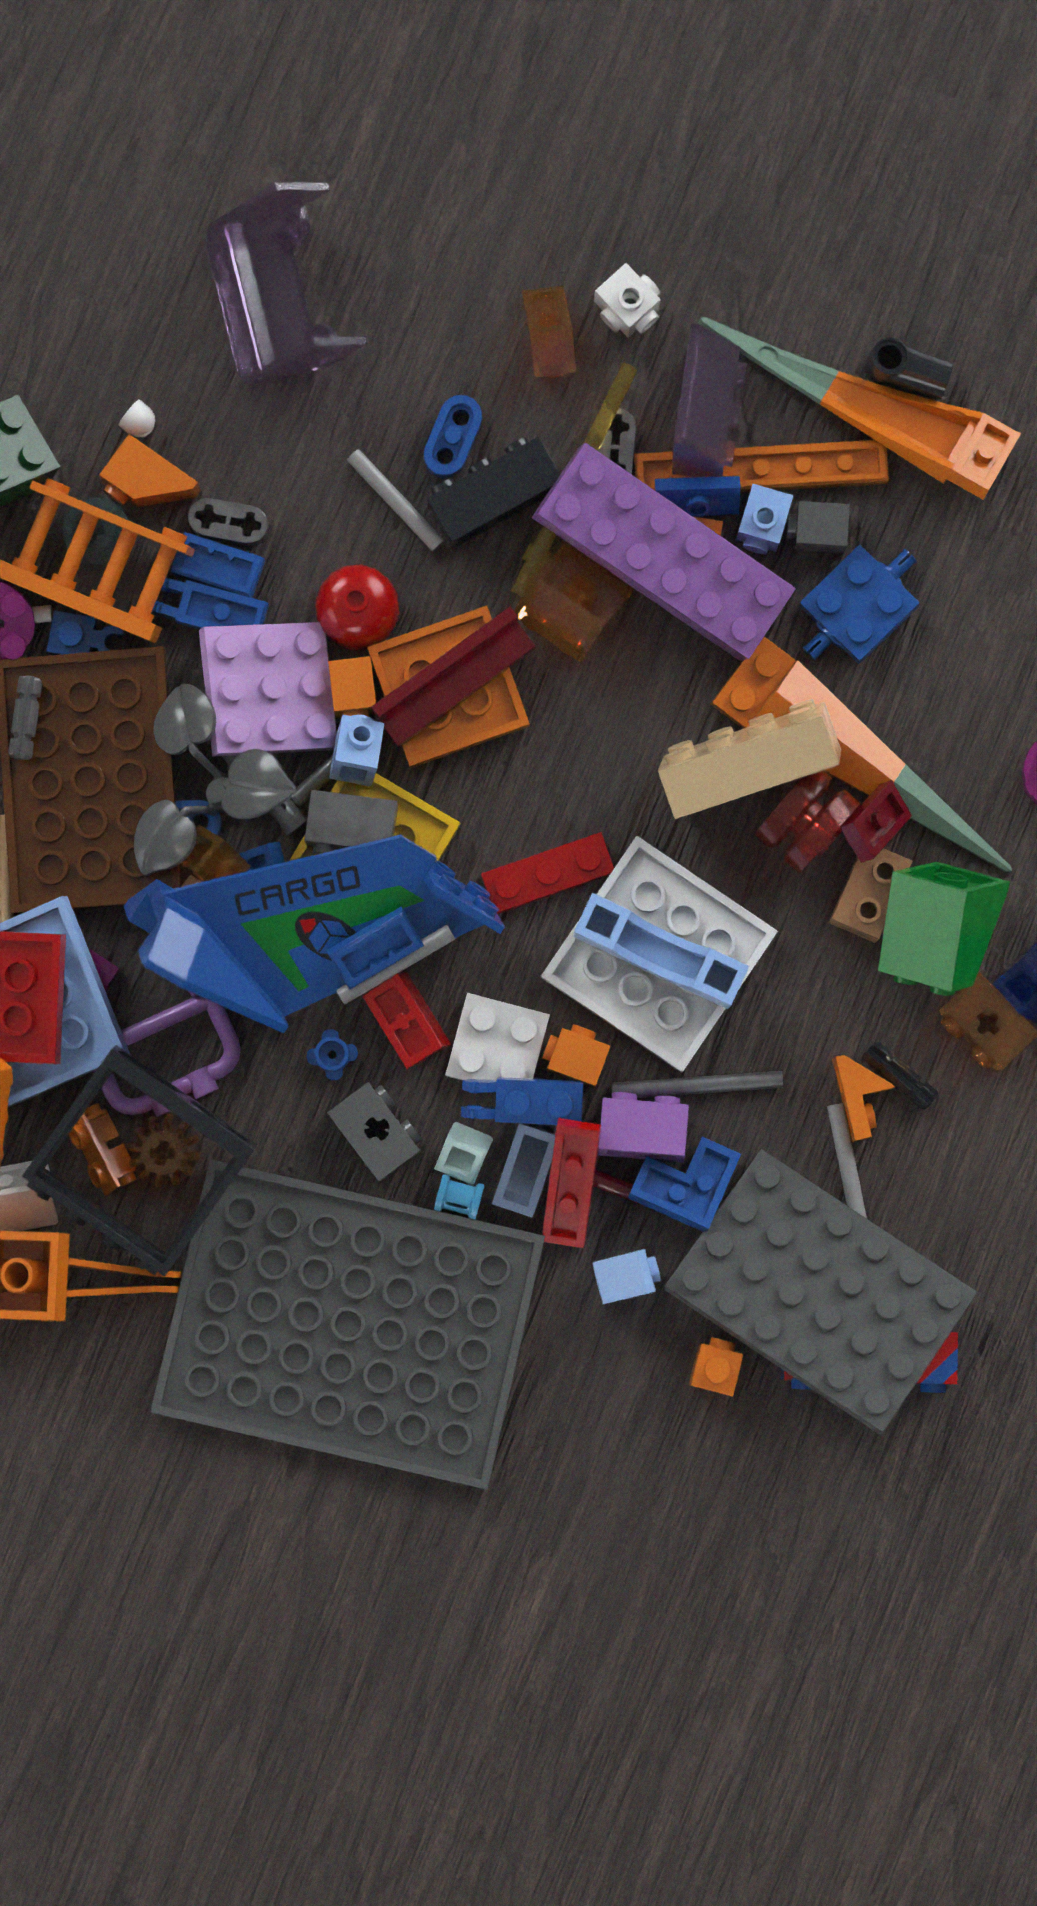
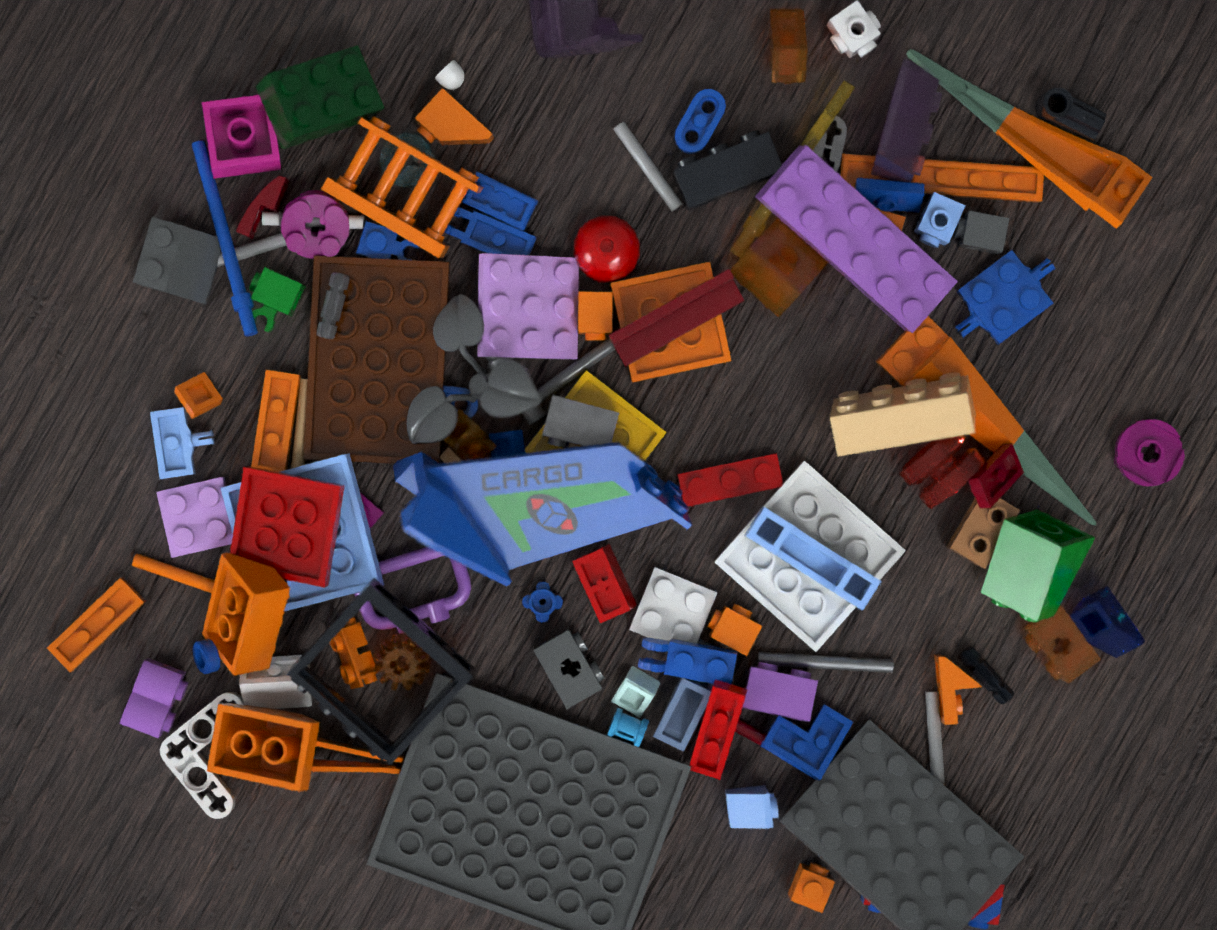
camera: 10 degrees right, 5 degrees up
flat silver beam [188,498,269,547] -> none
blue plate [326,907,424,989] -> none
light blue brick [329,714,384,787] -> none
light grey bar [336,925,455,1005] -> none

